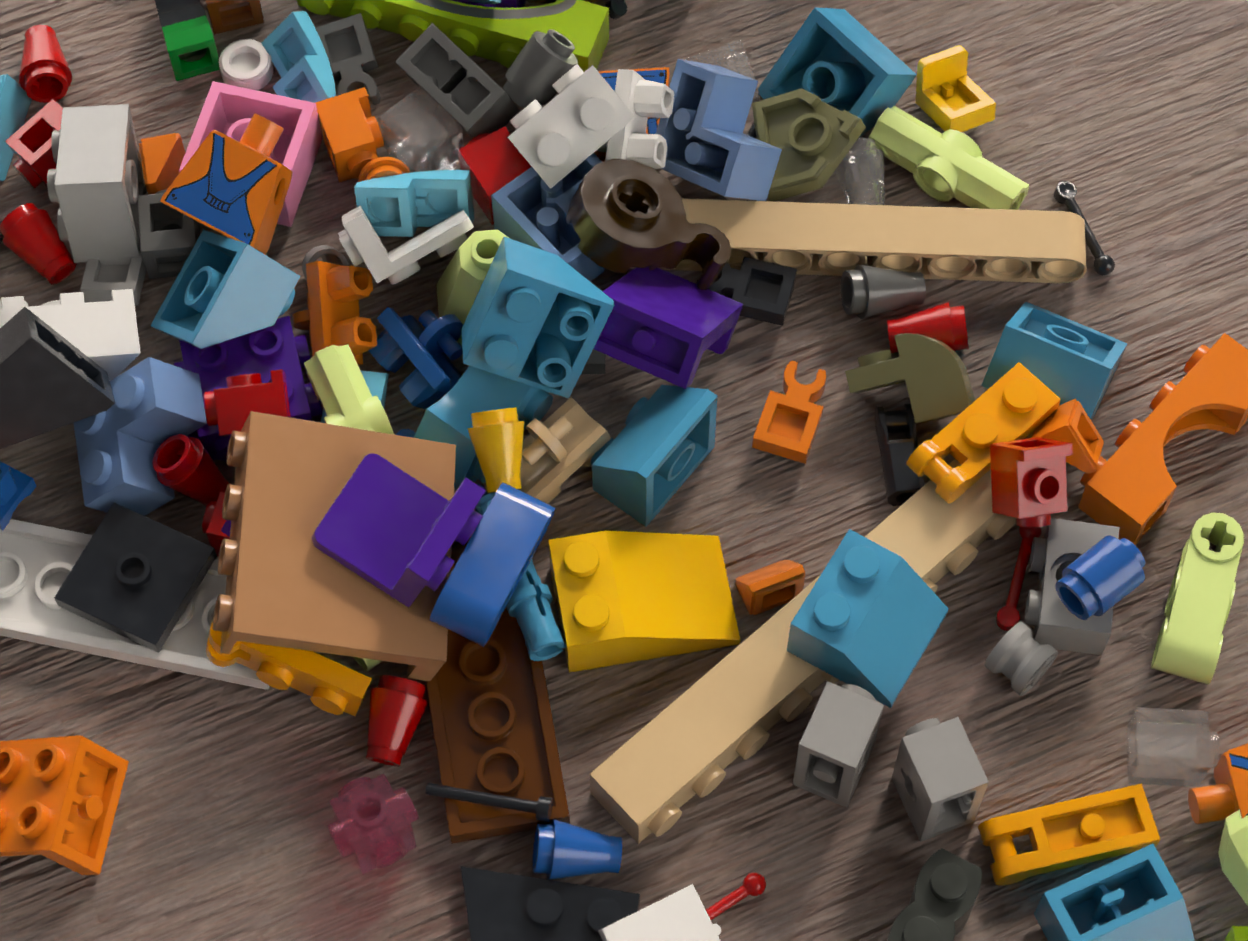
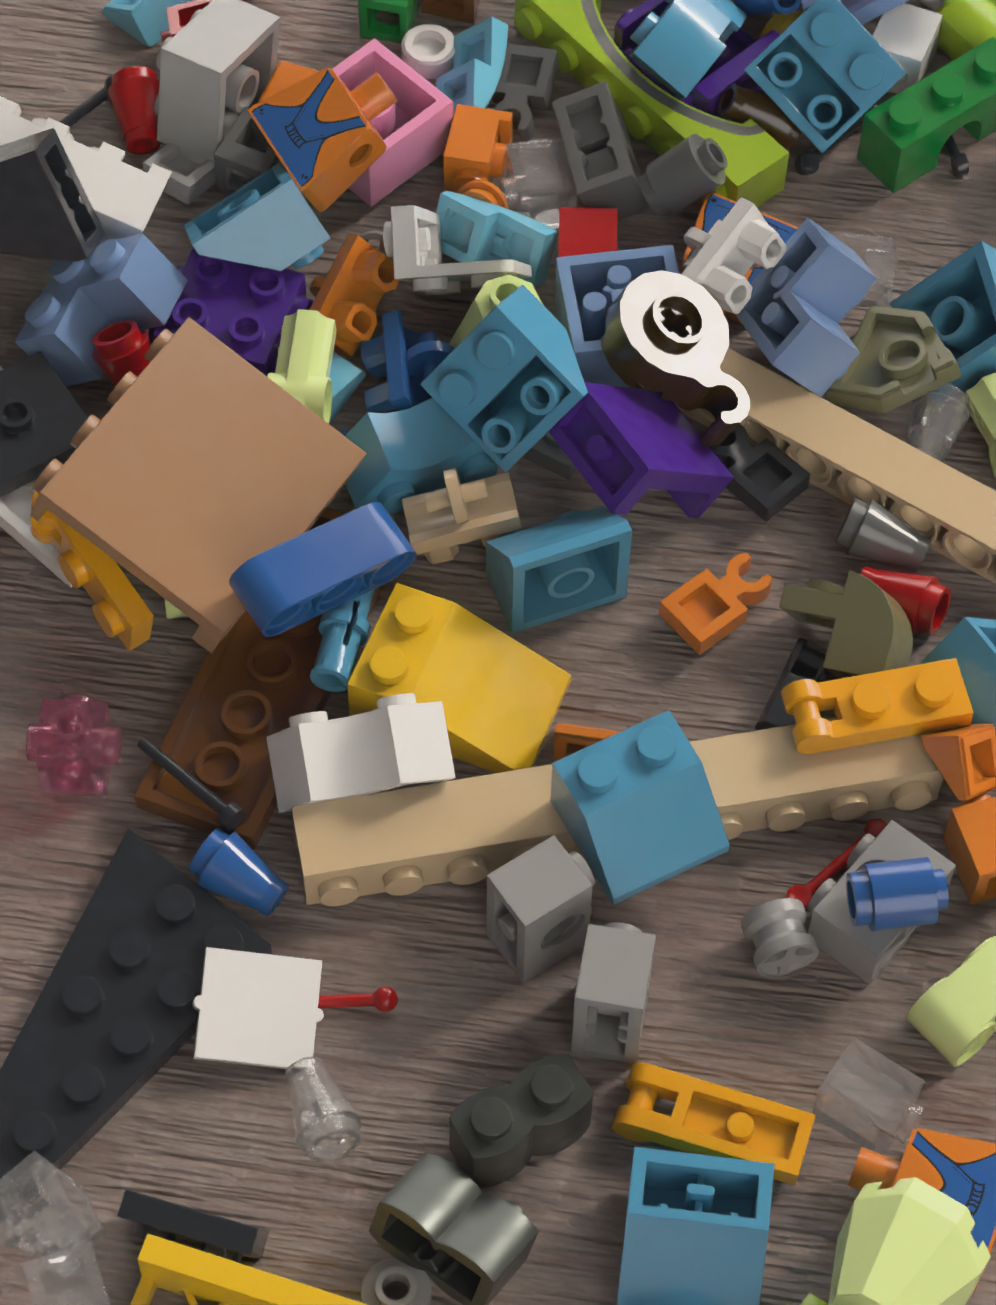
camera: 30 degrees right, 5 degrees down
red brick [204,369,291,437] -> none
dark purple bracket [312,453,486,608] -> none
red cone [366,675,428,767] -> none
yellow cone [467,407,524,493] -> none
white bracket [508,64,635,189] -> none
red brick [990,437,1073,527] -> none
none -> white brick [266,693,456,813]

